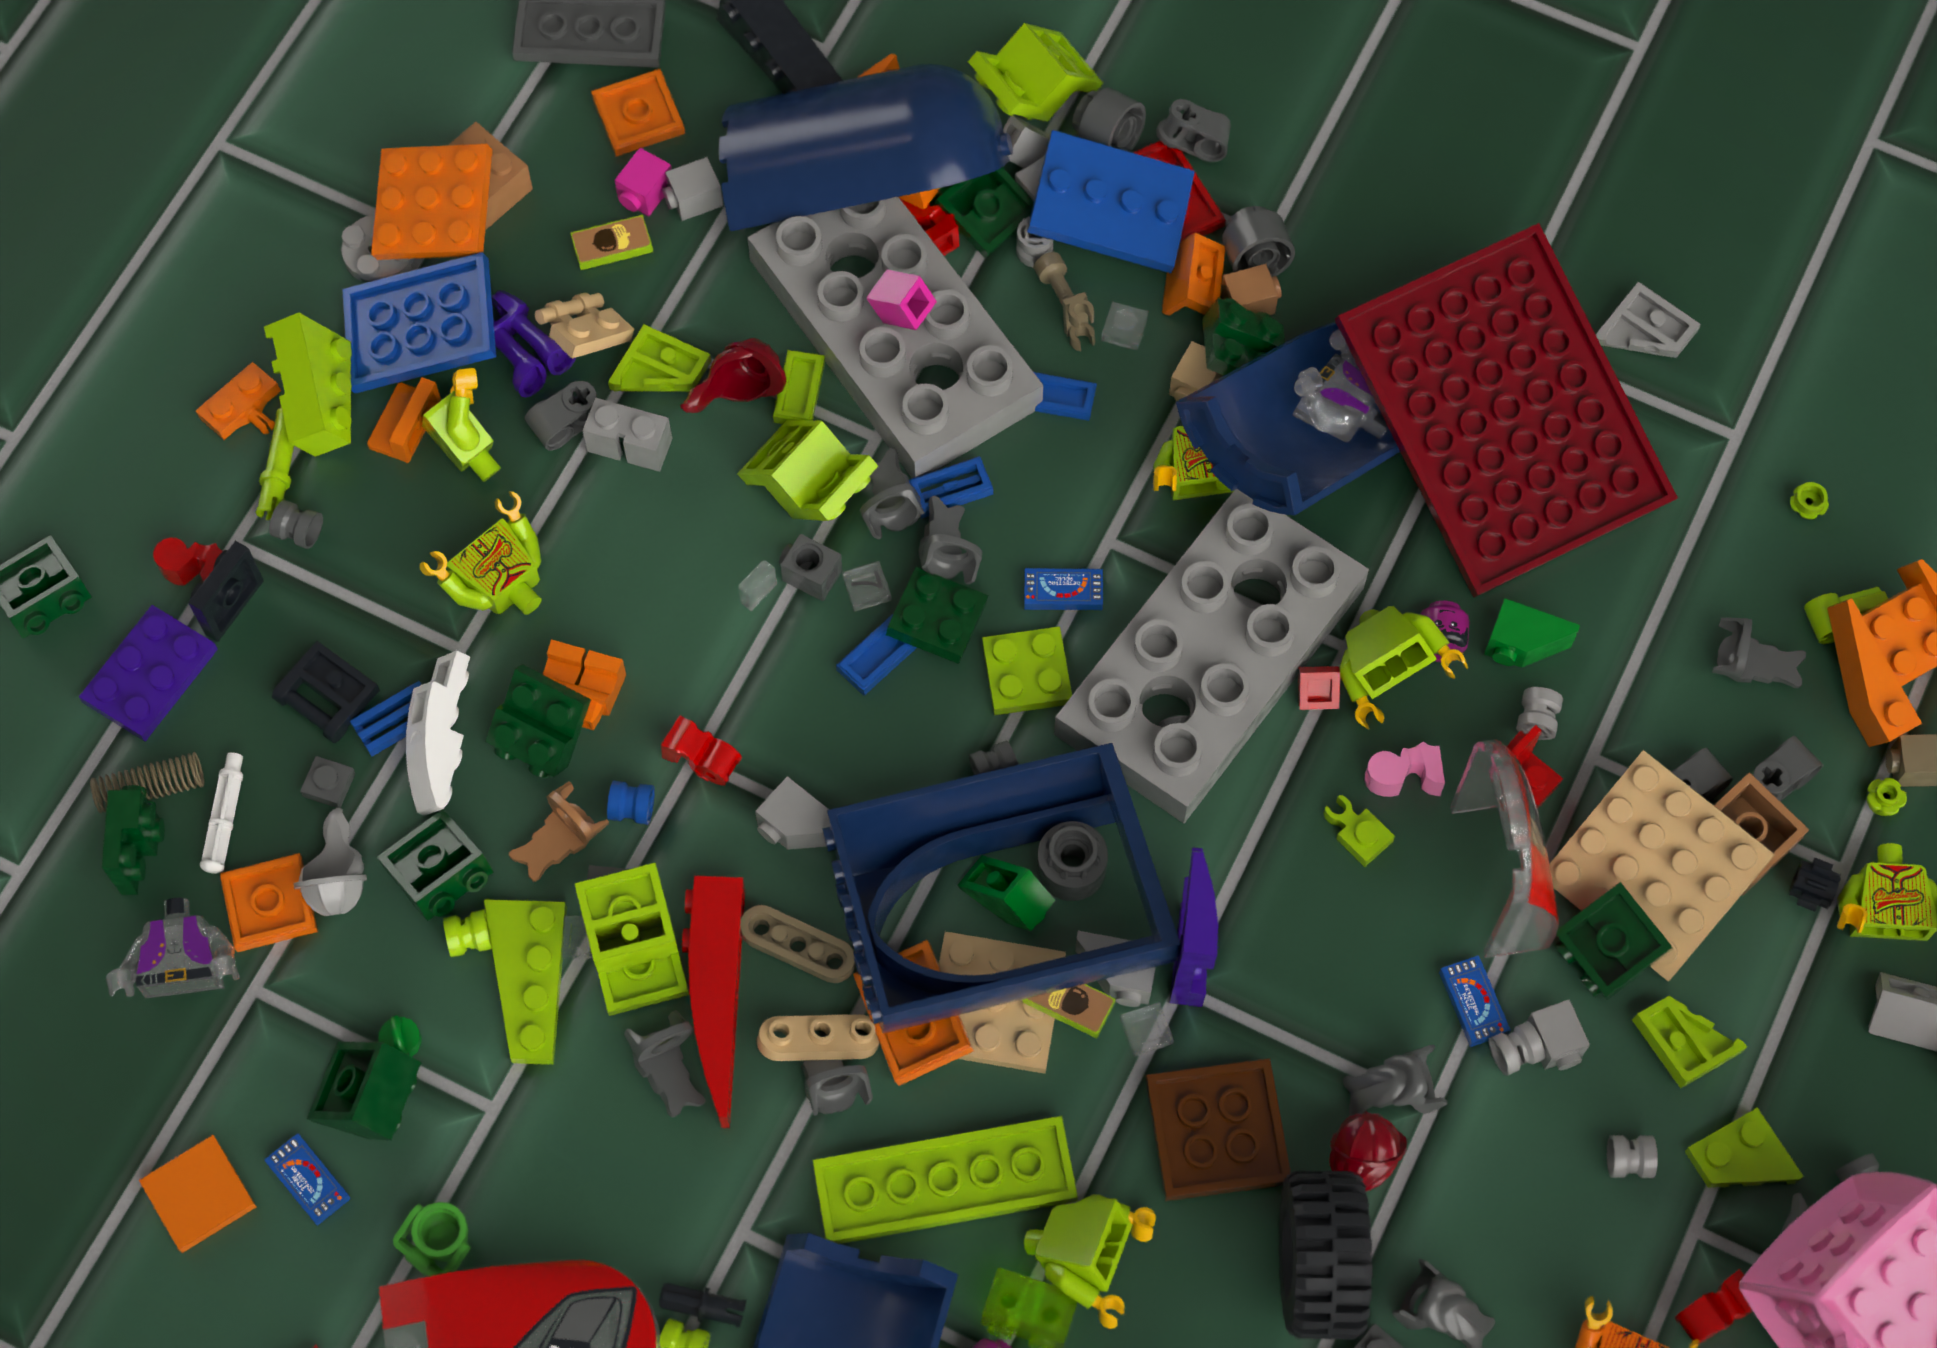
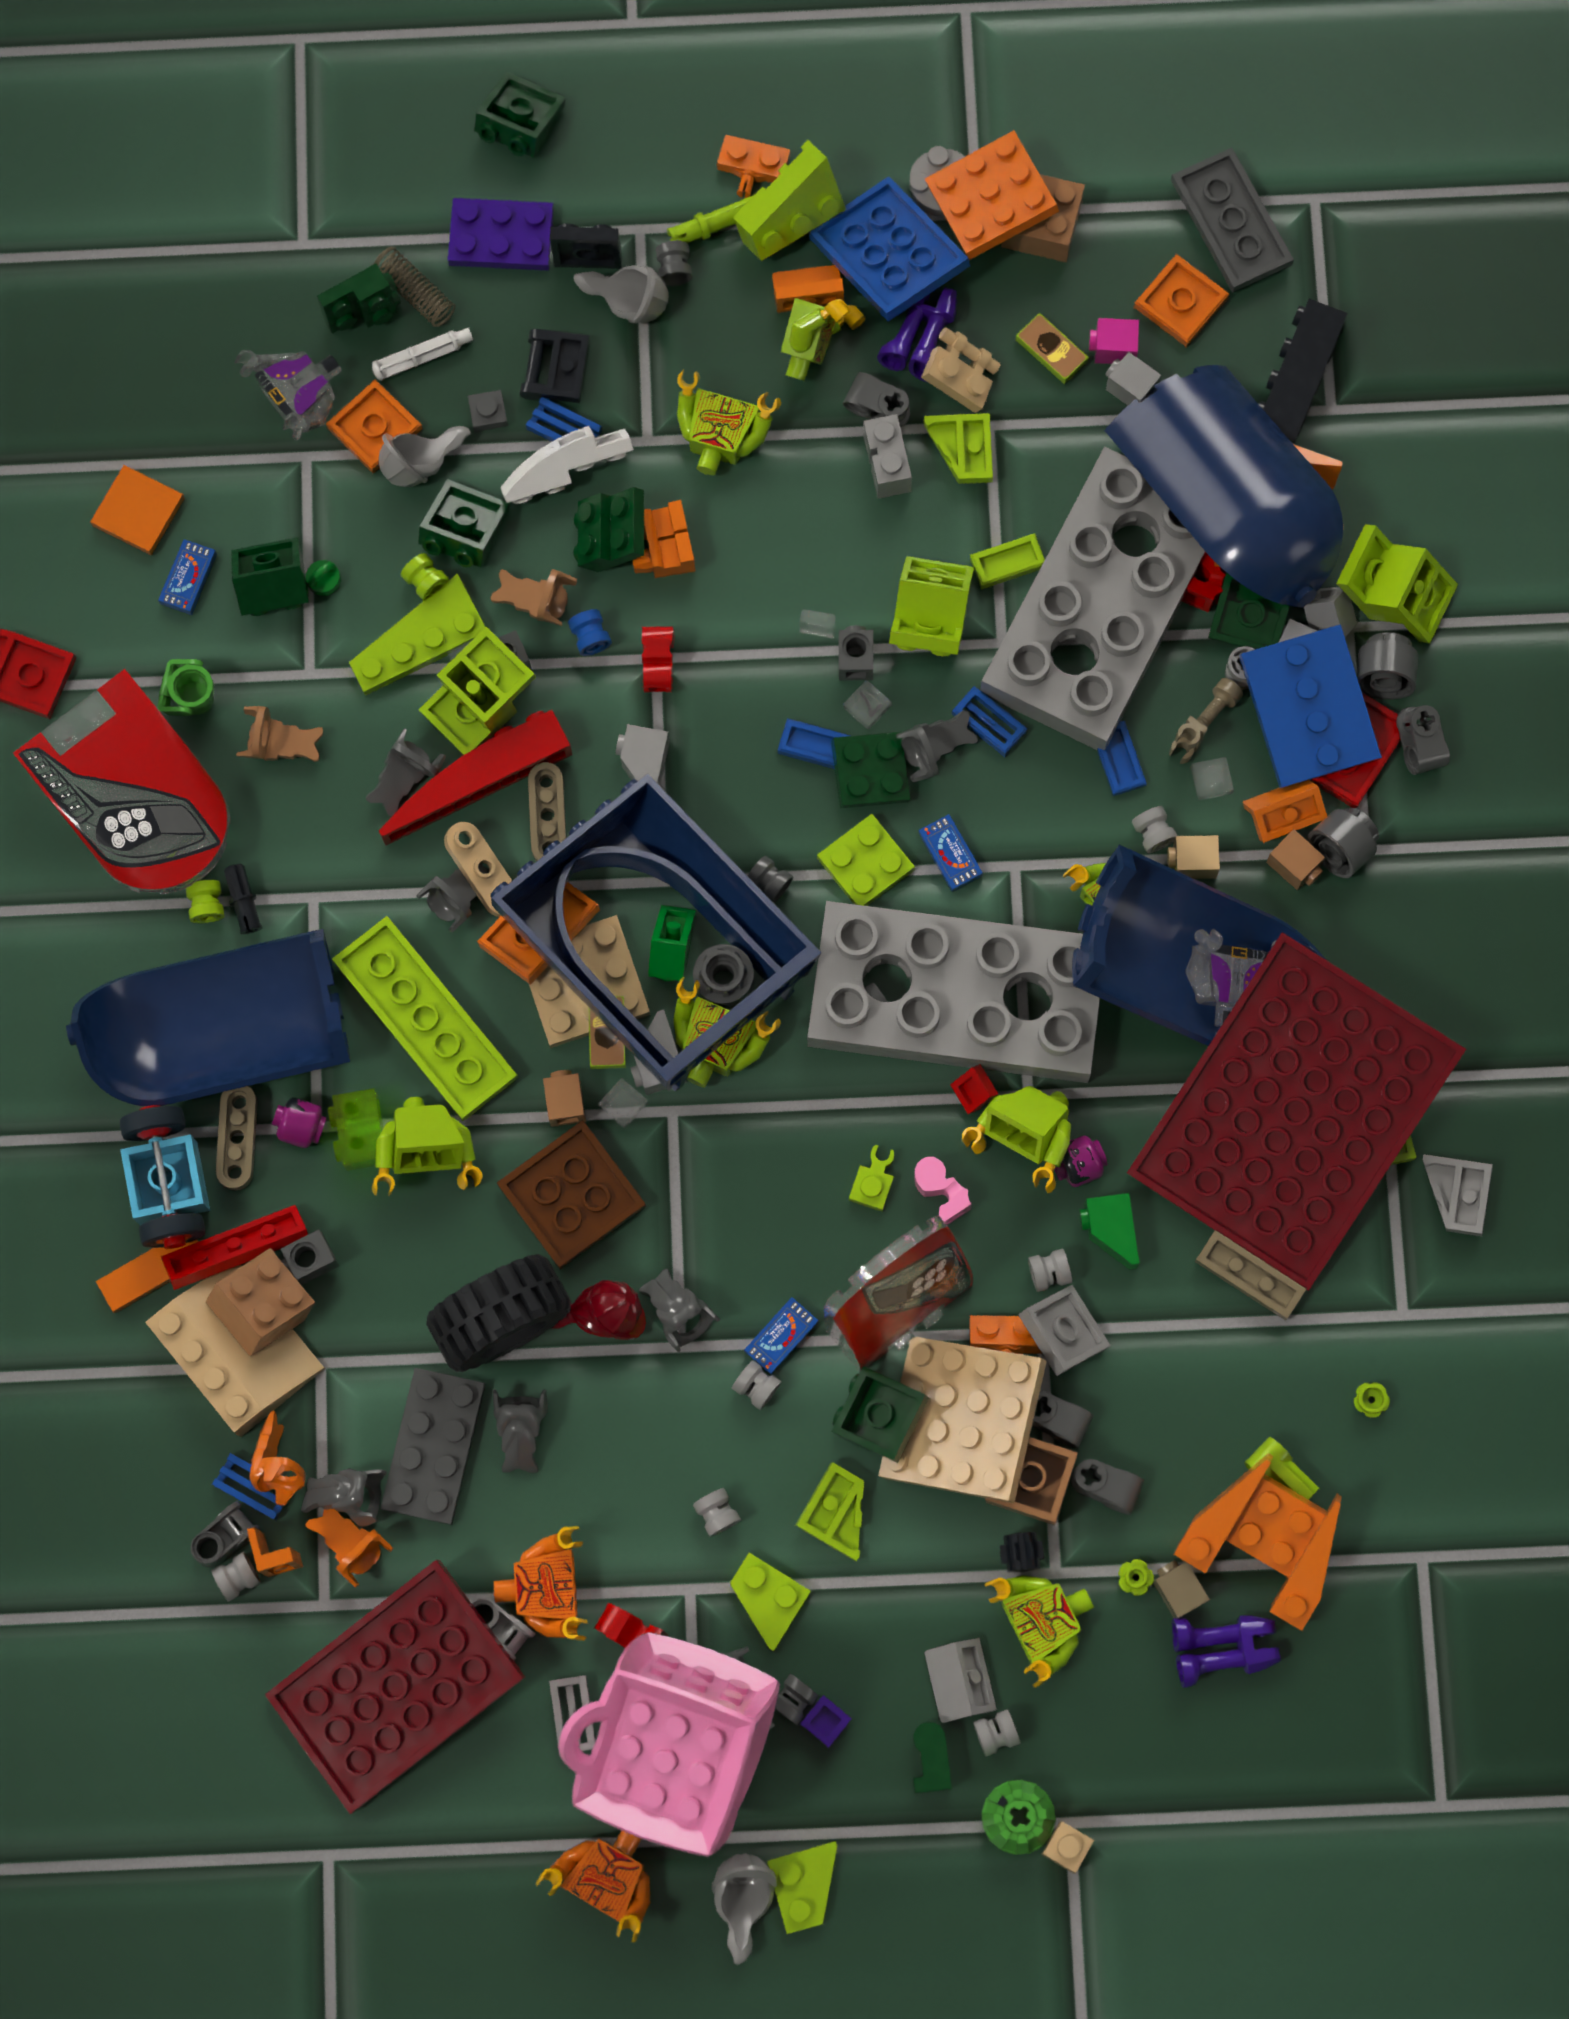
camera: 65 degrees right, 10 degrees up
red leg [153,537,223,586] -> none
dark red piece [680,338,787,413] -> none
dark grey hair [860,448,924,539] -> none
dark pink brick [866,269,937,330] -> none
dark purple wedge [1170,847,1218,1007] -> none
dark green plate [1202,298,1285,376] -> none
red bracket [1498,725,1563,811] -> none
light grey brick [1526,999,1590,1070] -> none
dark grey hair [1712,618,1806,688] -> none
none -> medium nougat hair [236,706,324,762]
none -> medium nougat brick [543,1070,586,1127]
none -> light grey piece [574,265,669,324]
none -> lime torso [673,977,781,1088]
none -> dark purple plate [800,1695,852,1748]
none -> orange plate [969,1315,1042,1354]
none -> light grey plate [1018,1285,1111,1376]
none -> light grey wheel [1132,806,1178,853]
none -> dark tan plate [1195,1230,1306,1321]

